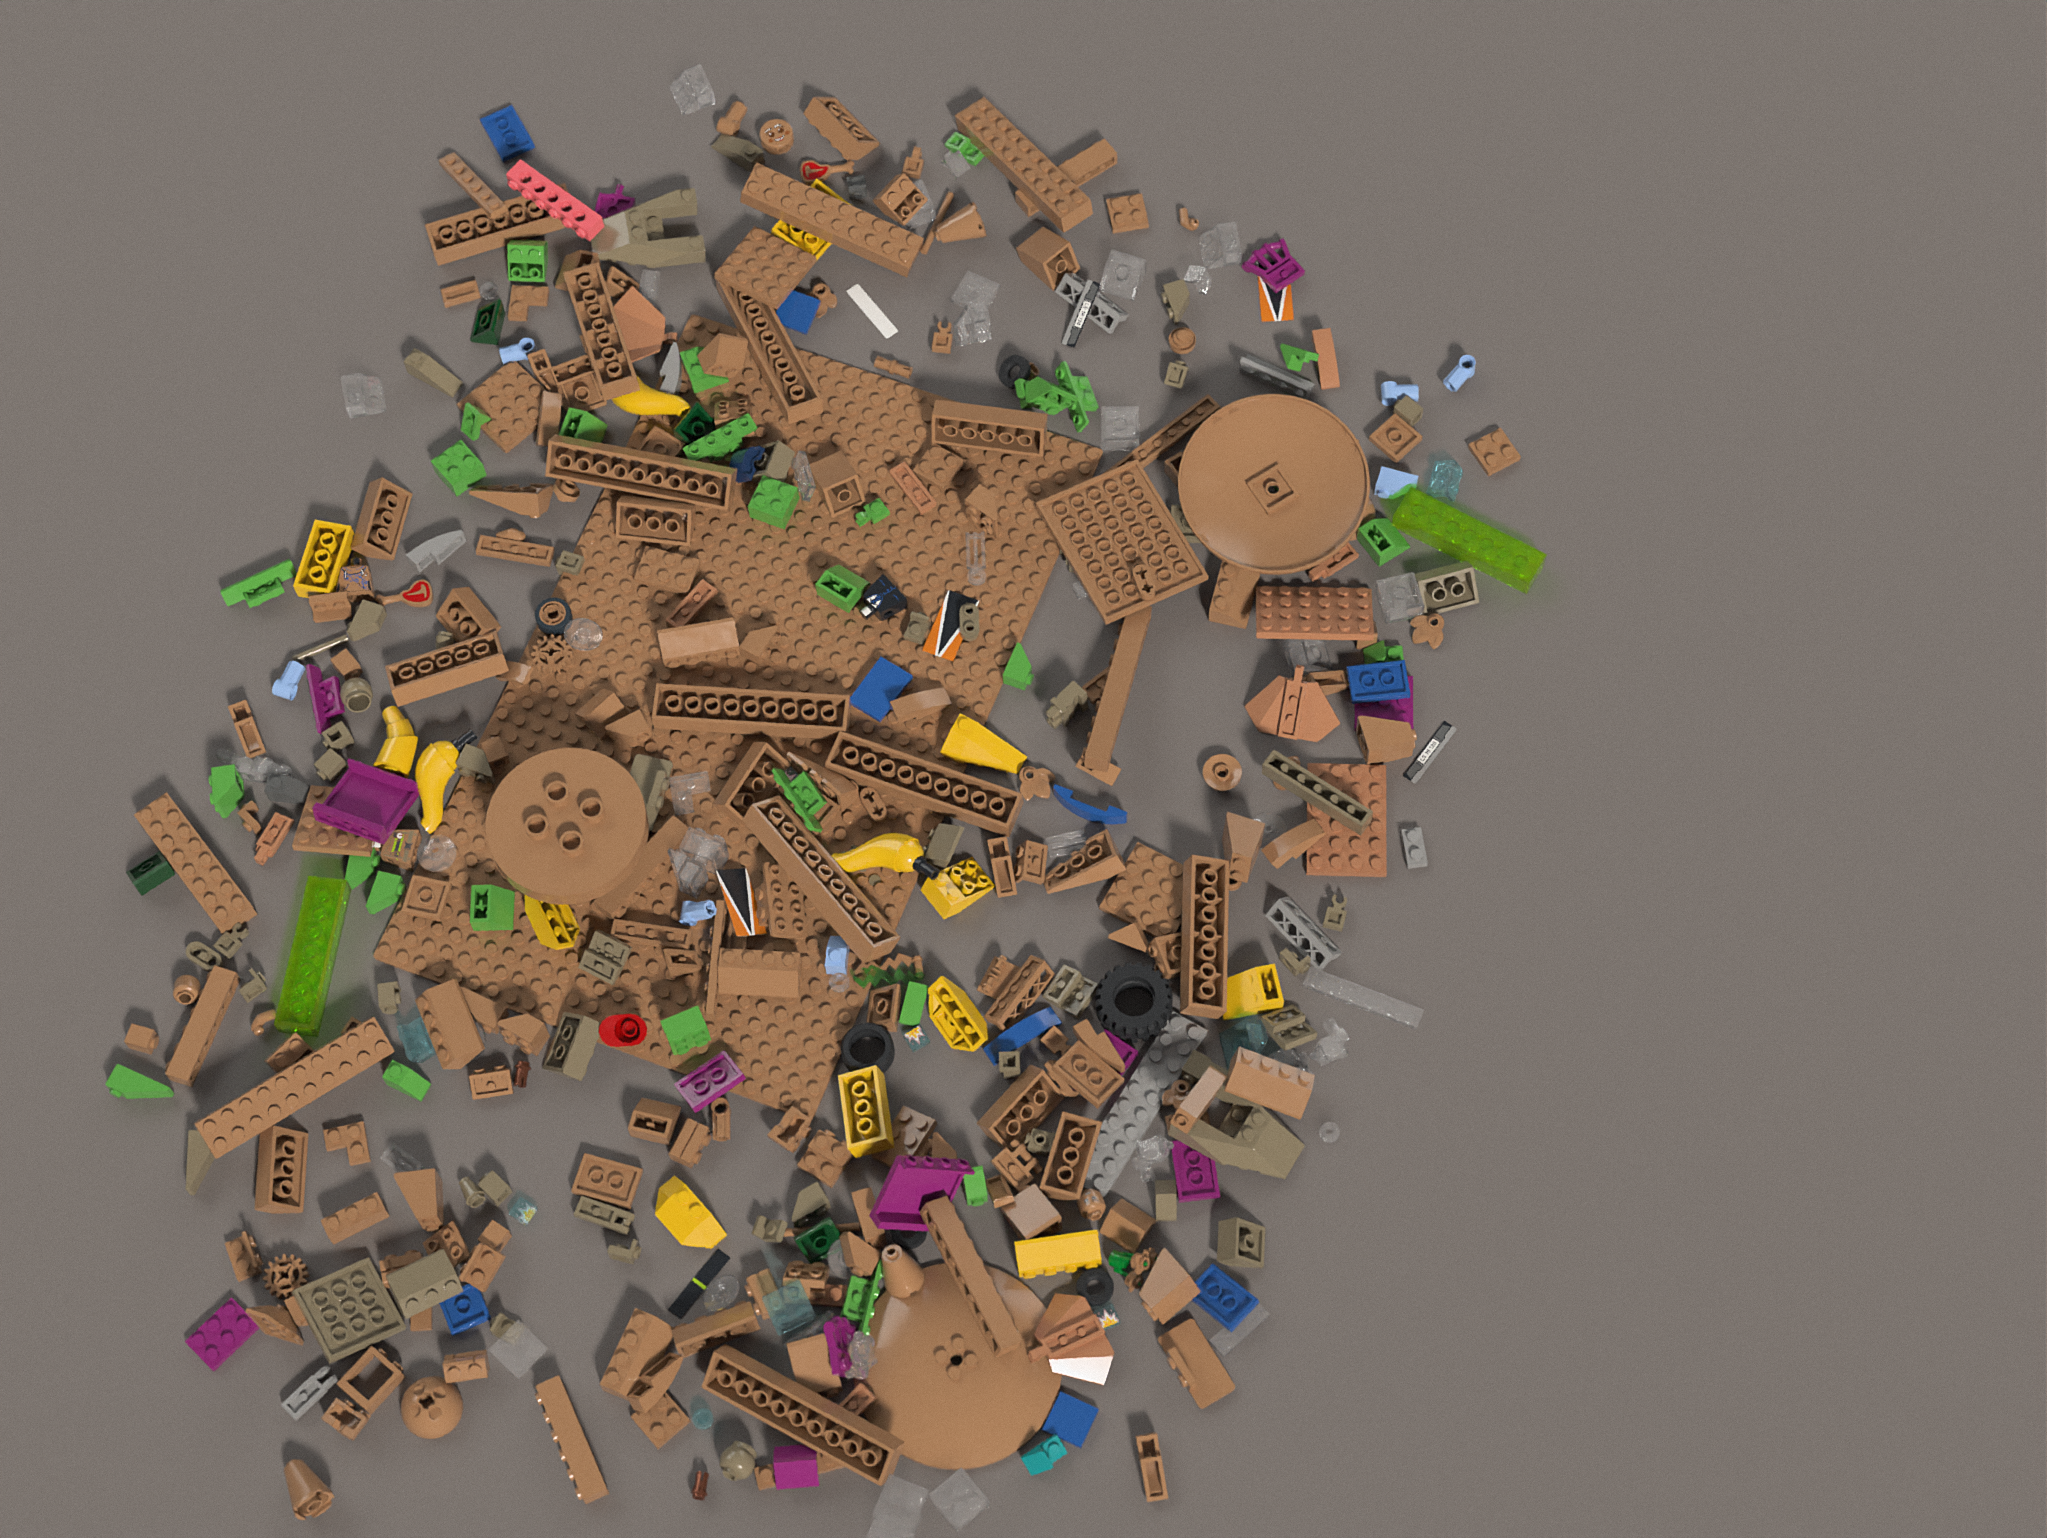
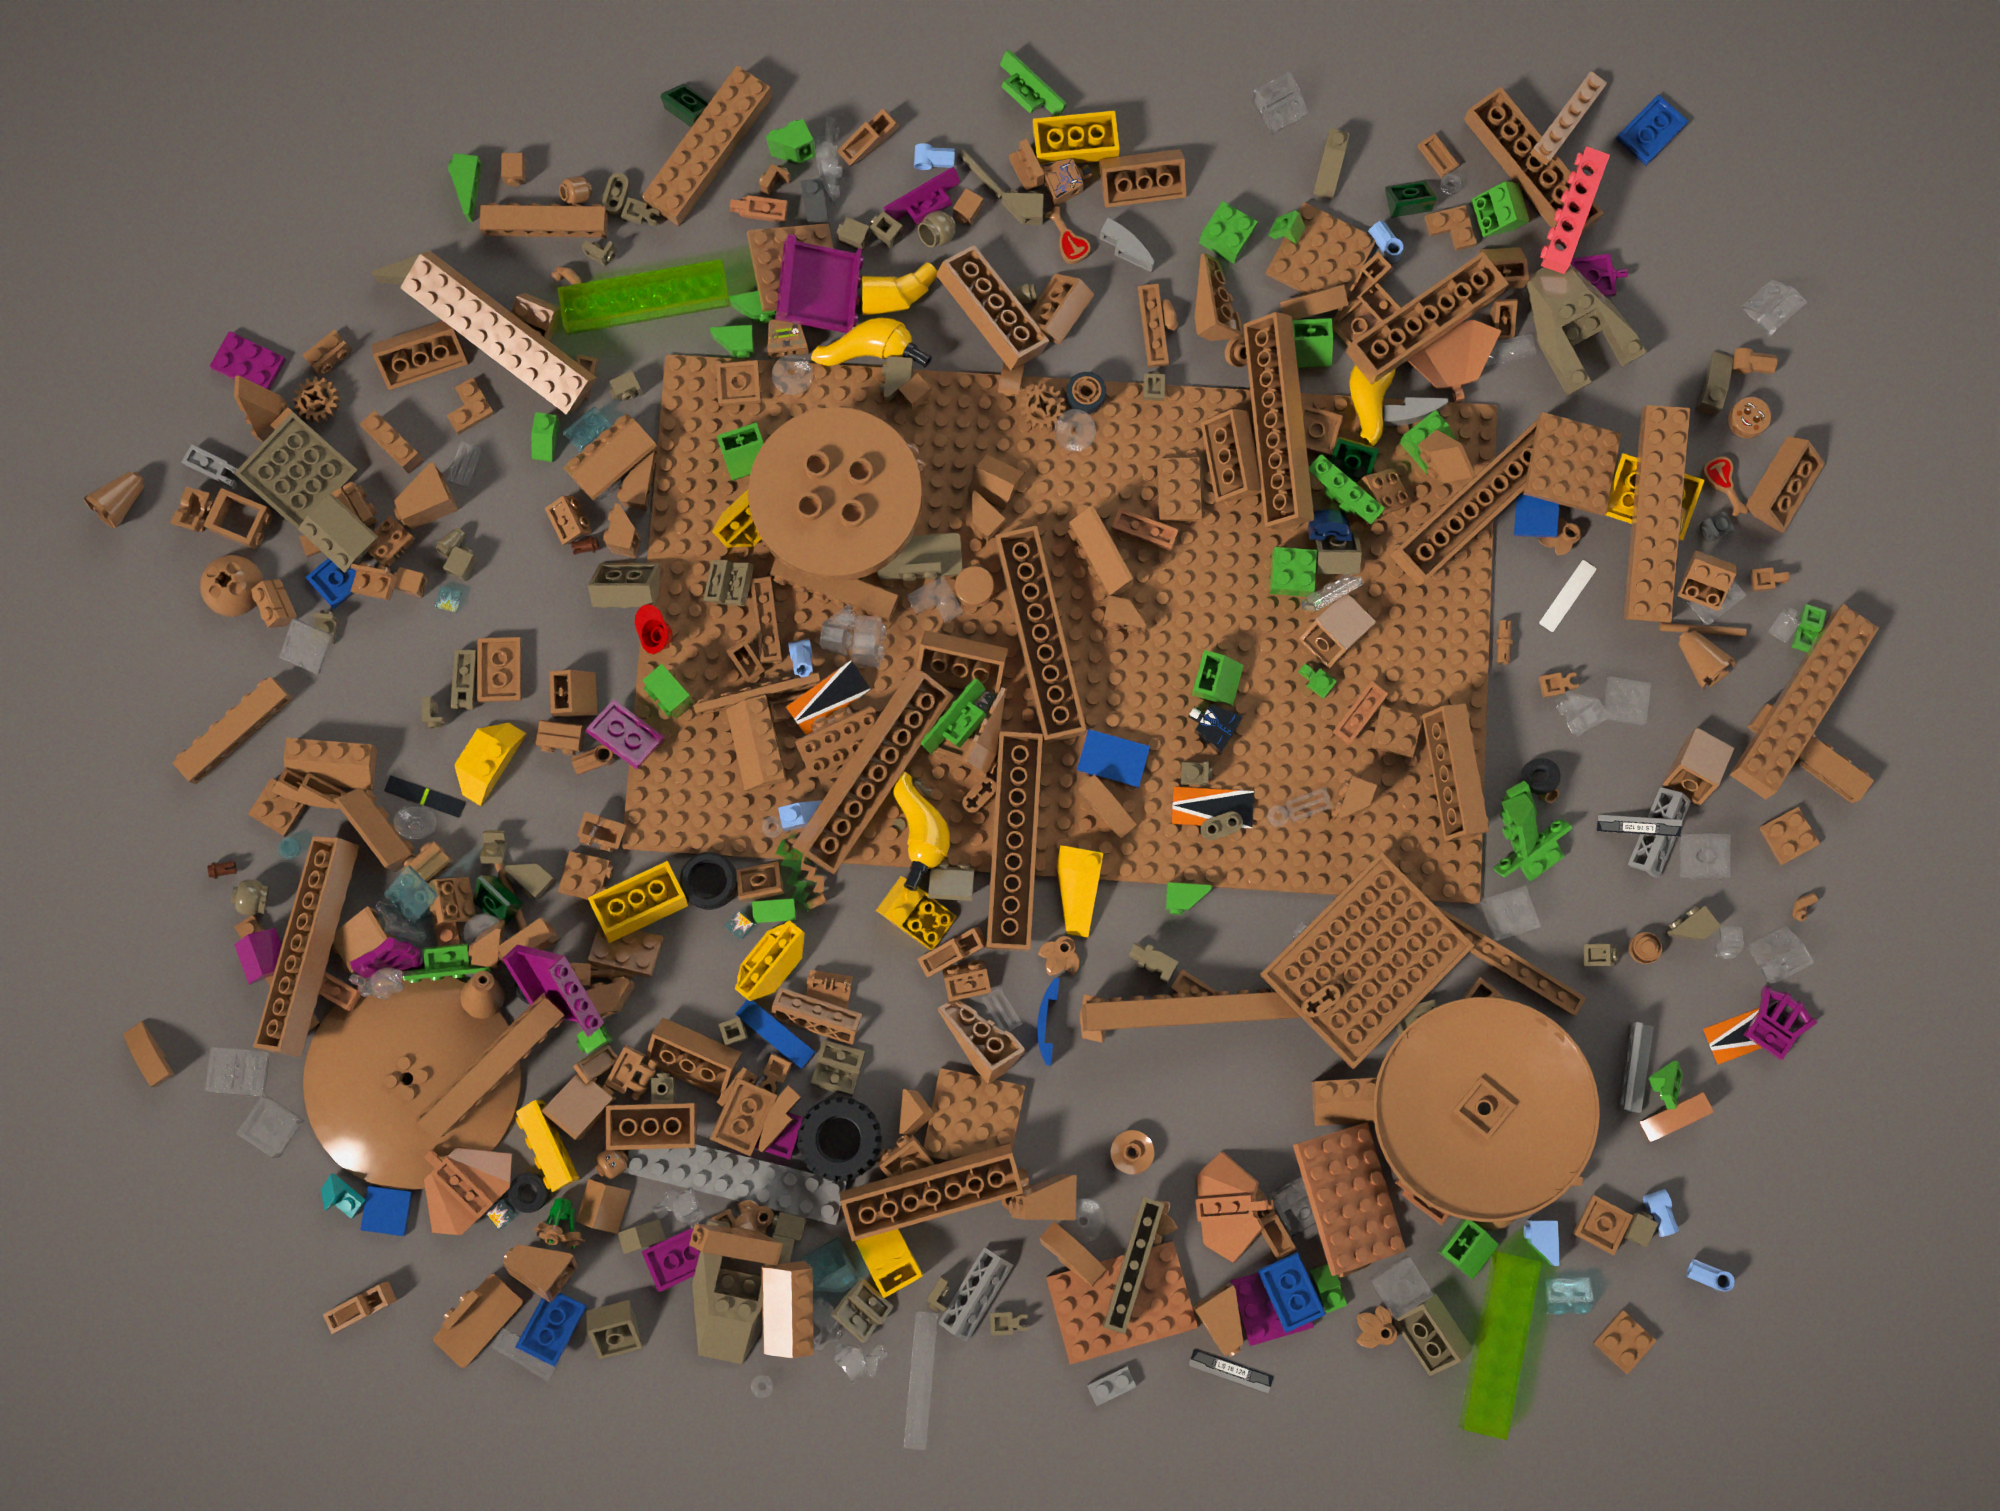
camera: 70 degrees right, 15 degrees up
none -> medium nougat head [955,566,994,608]

